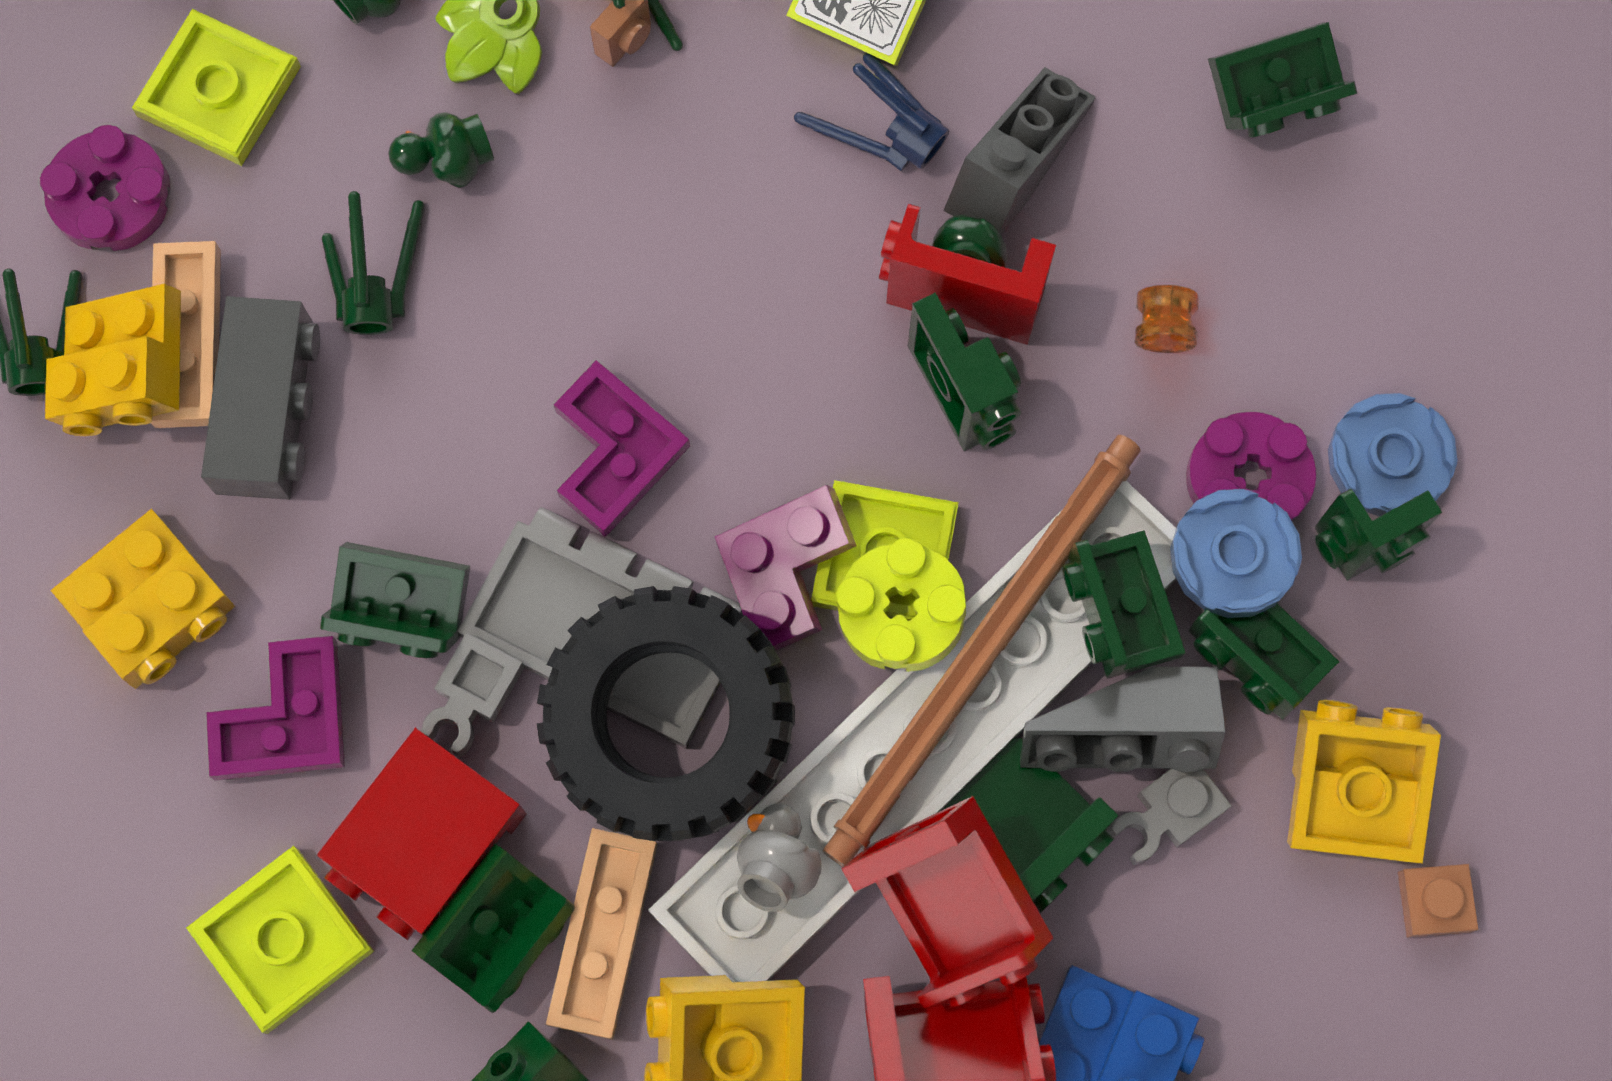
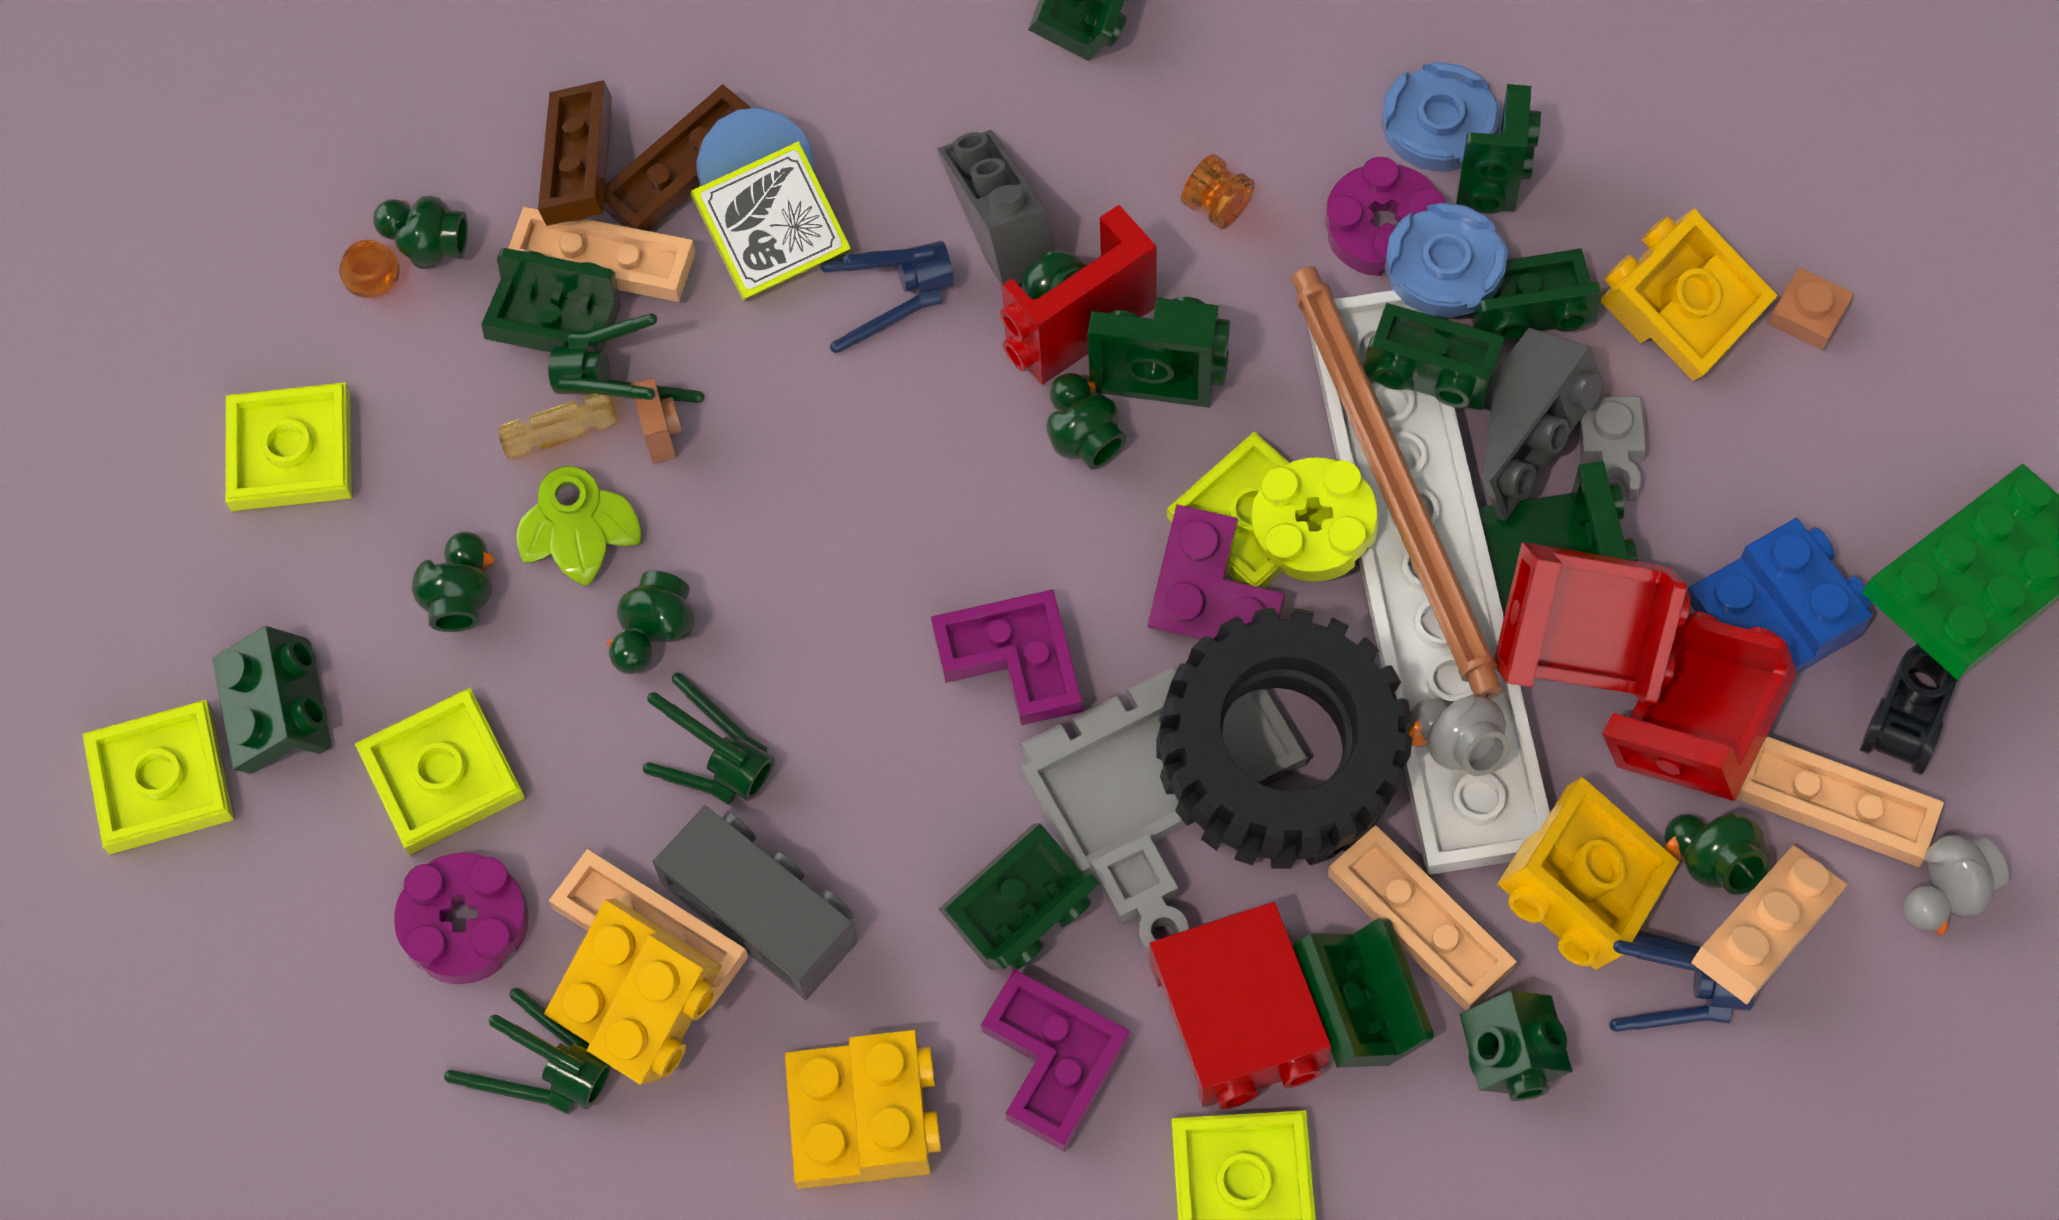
camera: 50 degrees left, 10 degrees down
none -> dark green animal [1046,373,1126,470]

